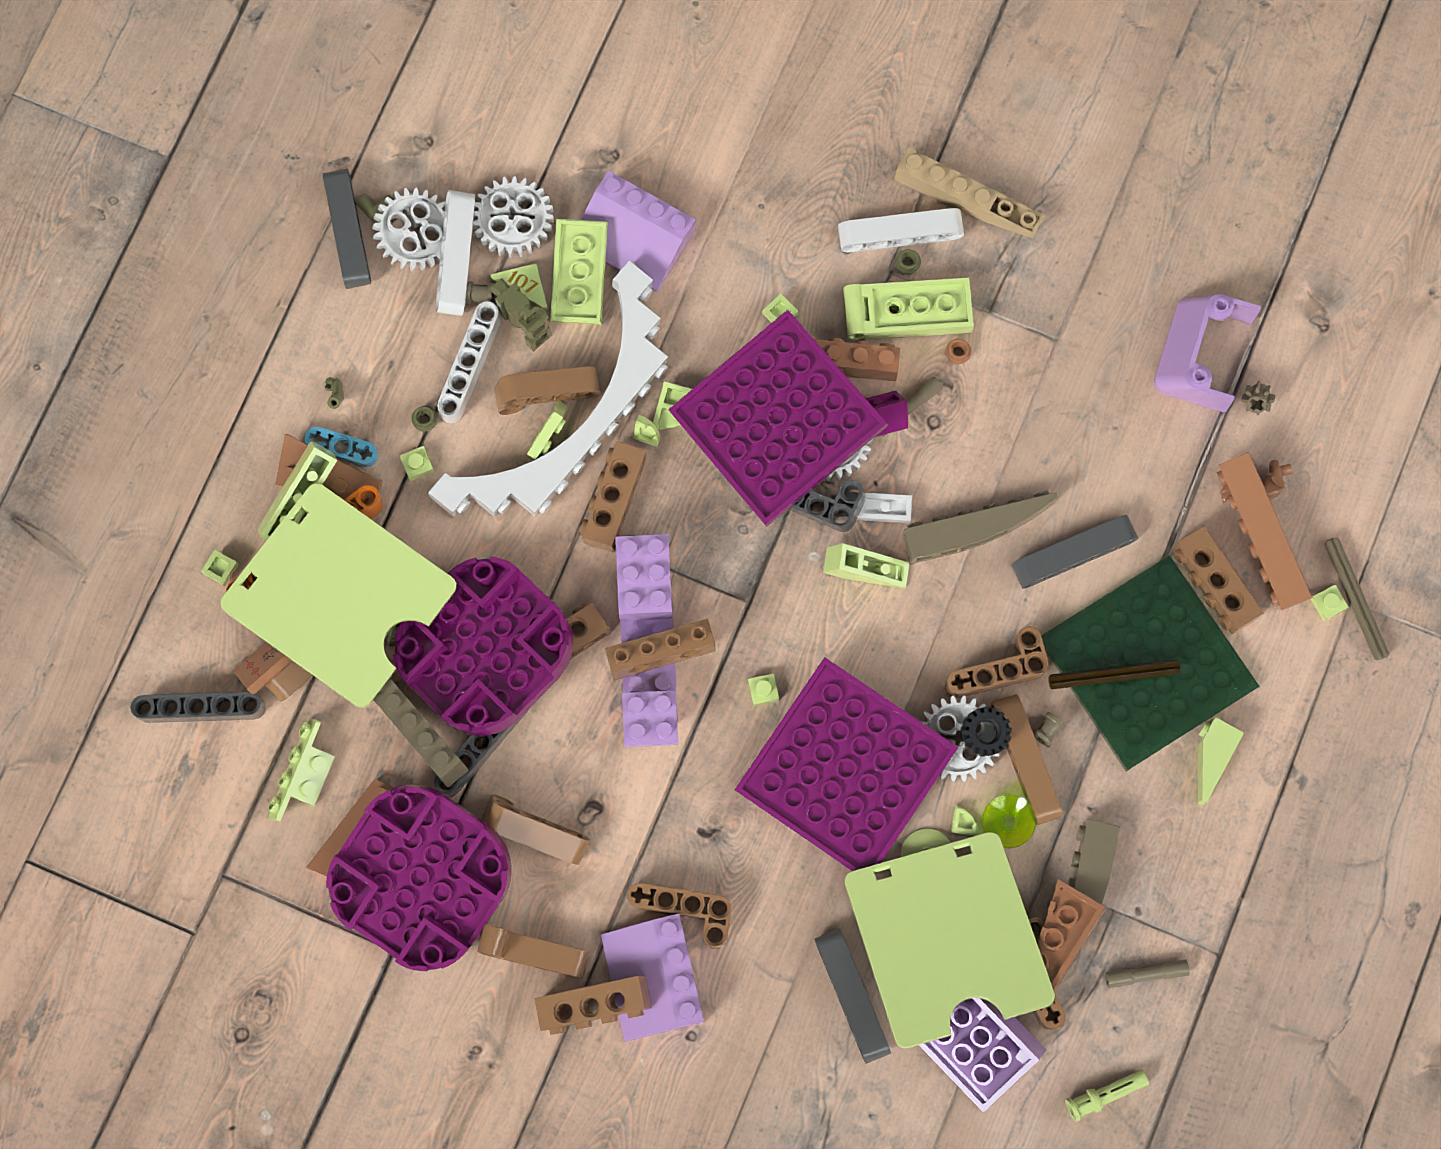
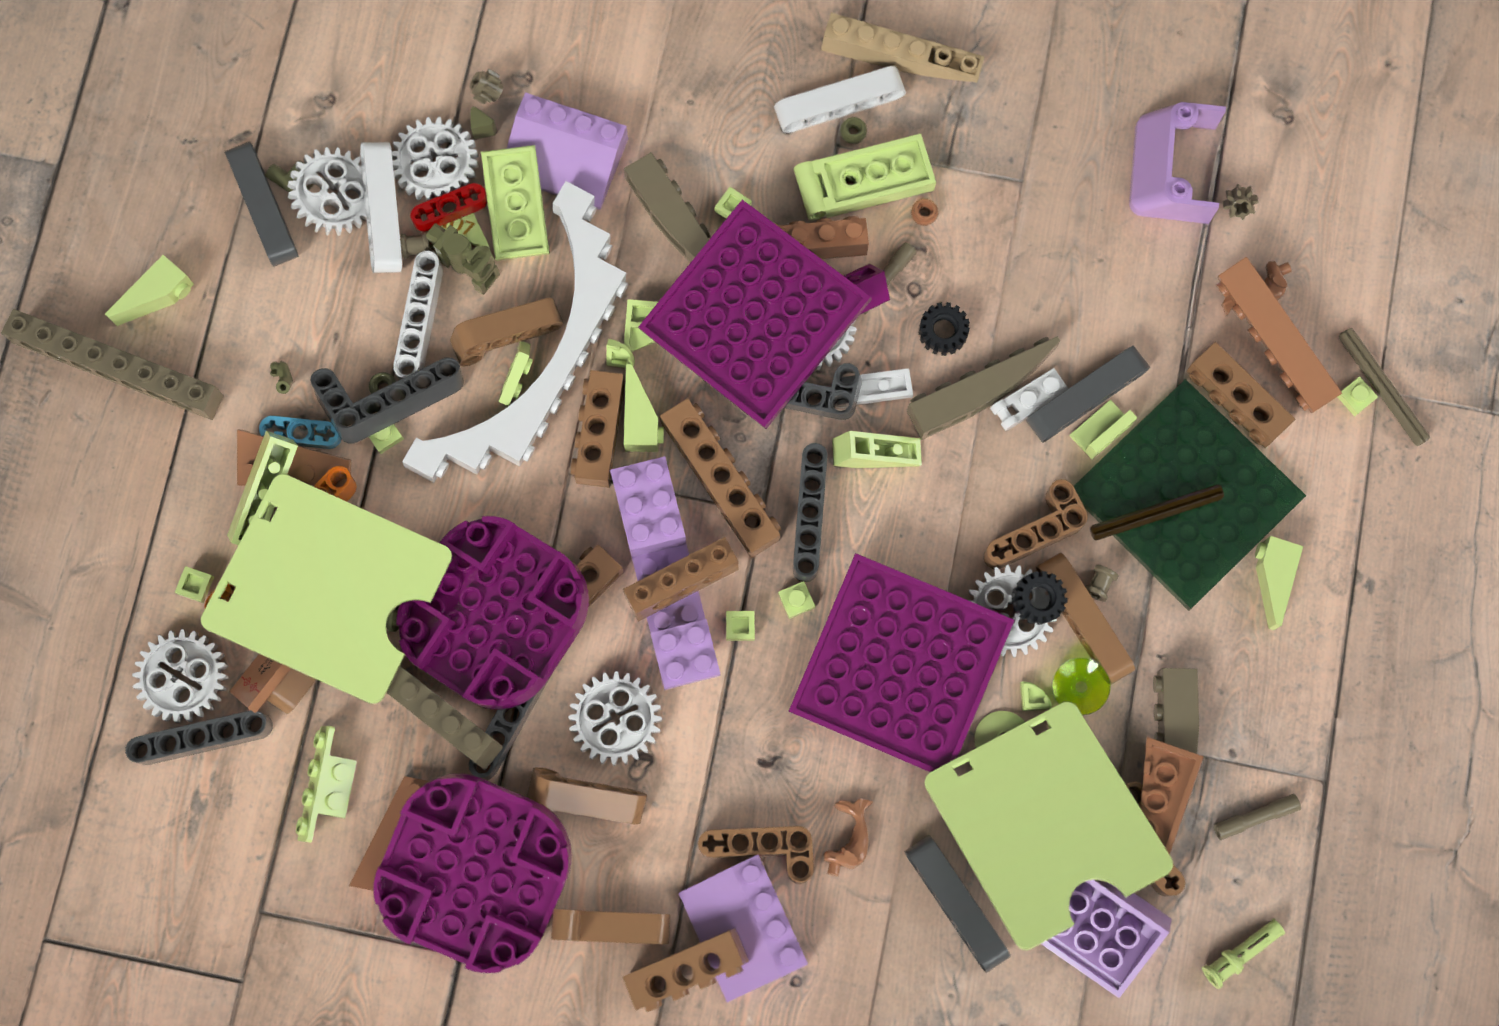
camera: 15 degrees left, 0 degrees up
none -> dark tan brick [1,309,224,420]
none -> yellowish green slope [105,255,194,326]
none -> white gear [132,629,229,723]
none -> dark grey beam [310,358,464,444]
none -> red beam [410,183,488,232]
none -> dark tan gear [470,69,503,104]
none -> olive slope [471,106,497,140]
none -> white gear [568,671,662,766]
none -> dark tan slope [624,152,711,262]
none -> yellowish green slope [624,364,664,452]
none -> medium nougat brick [660,398,781,558]
none -> yellowish green plate [726,611,755,641]
none -> dark grey beam [793,443,827,582]
none -> nougat animal [824,798,873,877]
none -> black tyre [918,302,970,356]
none -> white plate [990,368,1068,431]
none -> yellowish green panel [1069,400,1137,460]

